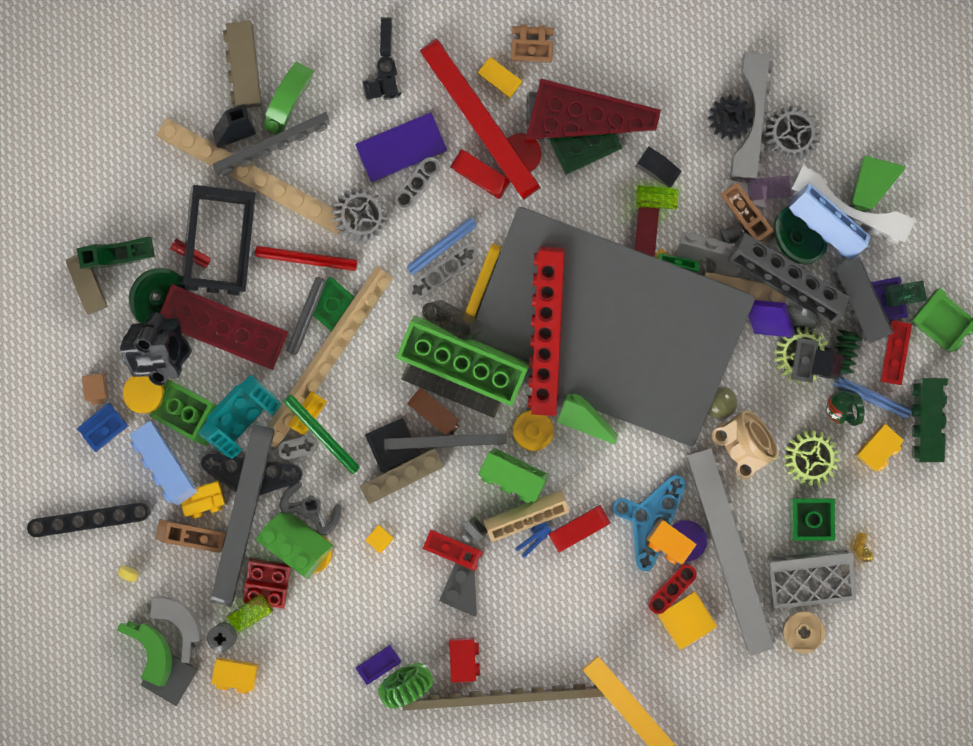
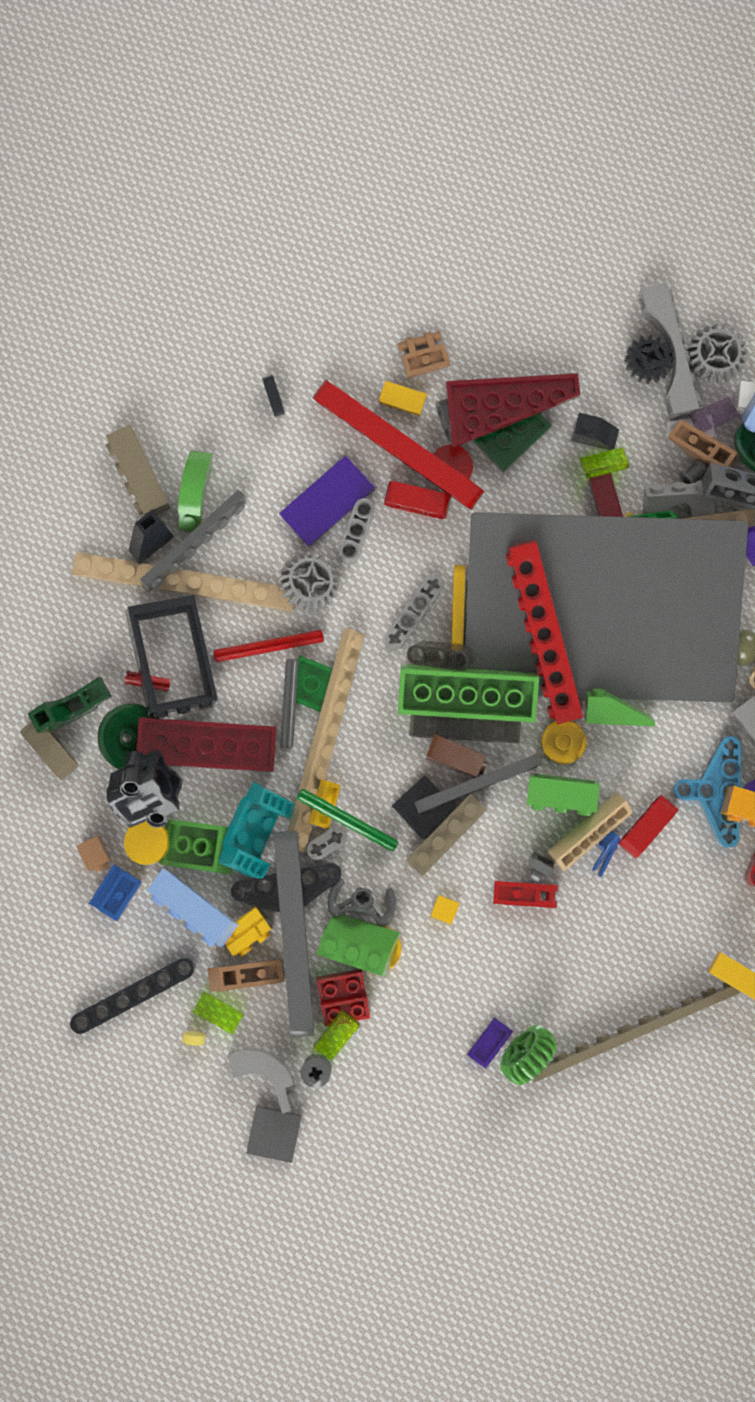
camera: 20 degrees left, 5 degrees down
bright green arch [117,621,172,687] -> none
yellow brick [211,657,259,694] -> none
black piece [362,56,402,101] -> none
medium blue axle [407,218,477,275] -> none
dark grey wing [439,563,477,617] -> none
red brick [449,637,480,683] -> none
none -> clear neon green tile [193,991,244,1035]

